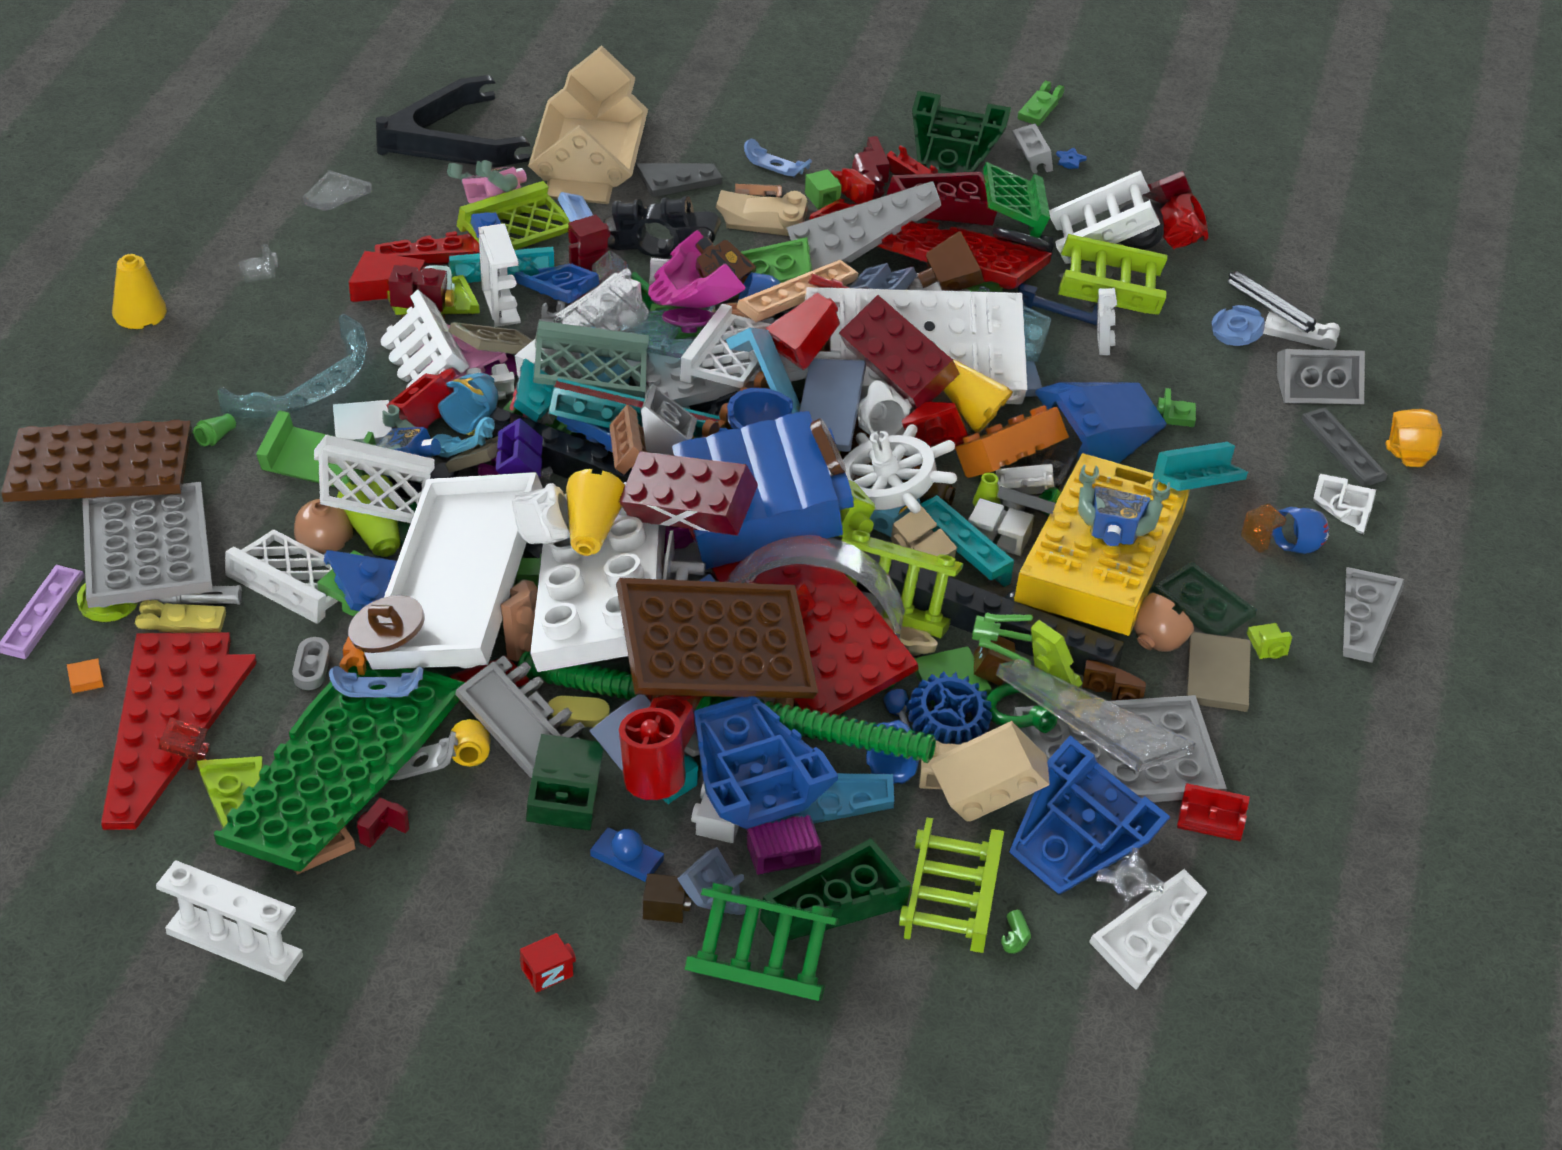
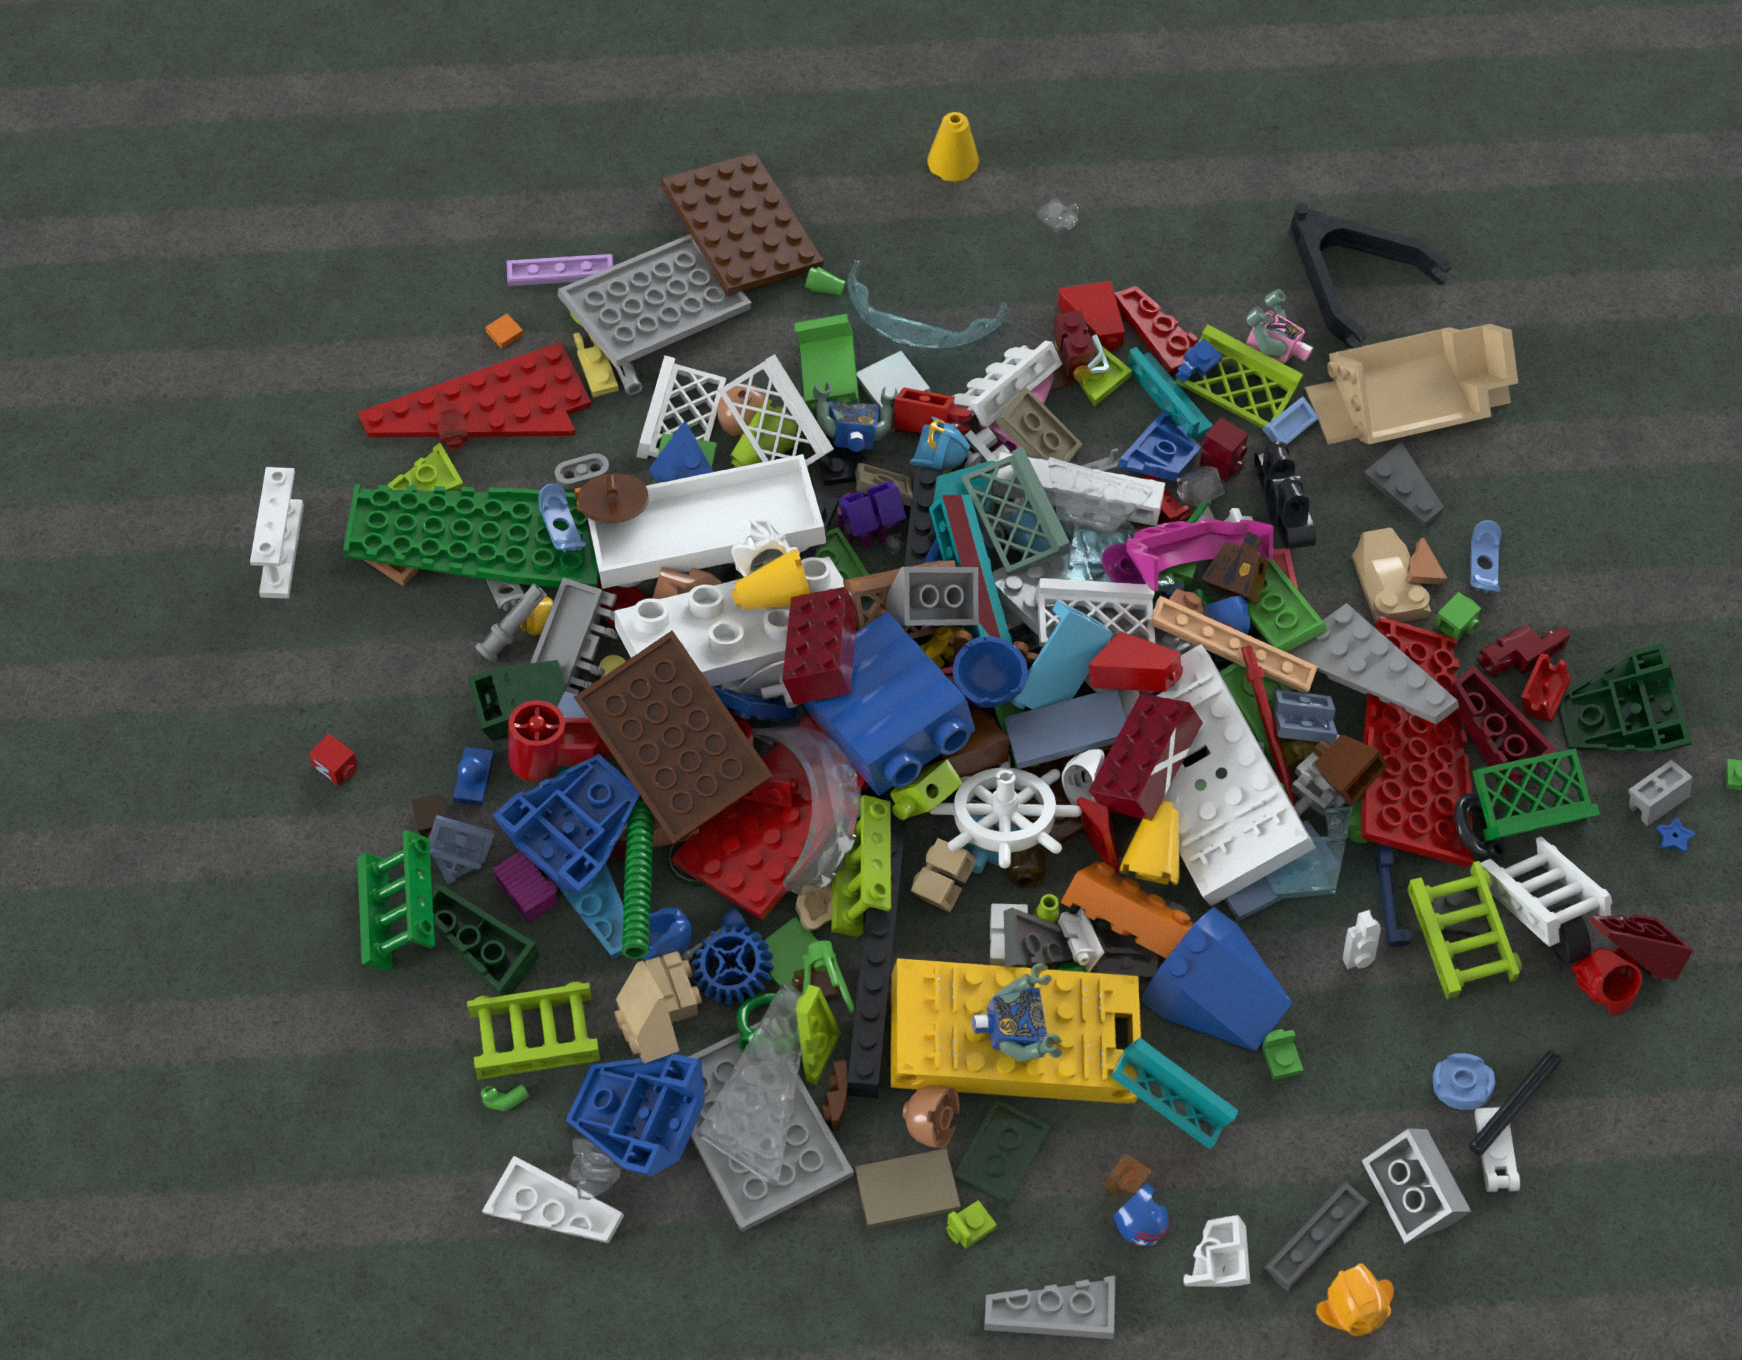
camera: 70 degrees right, 15 degrees up
clear wing [303,170,372,211] -> none
dark red bracket [357,797,409,848] -> none
medium azure piece [432,417,495,458] -> none
white window [478,224,520,327] -> none
reddish brown tile [810,418,846,475] -> none
red hinge [831,168,875,204] -> none
teal fence [920,495,1014,587] -> none
red hinge [1177,783,1250,842] -> none
none -> light grey pin [475,584,547,663]

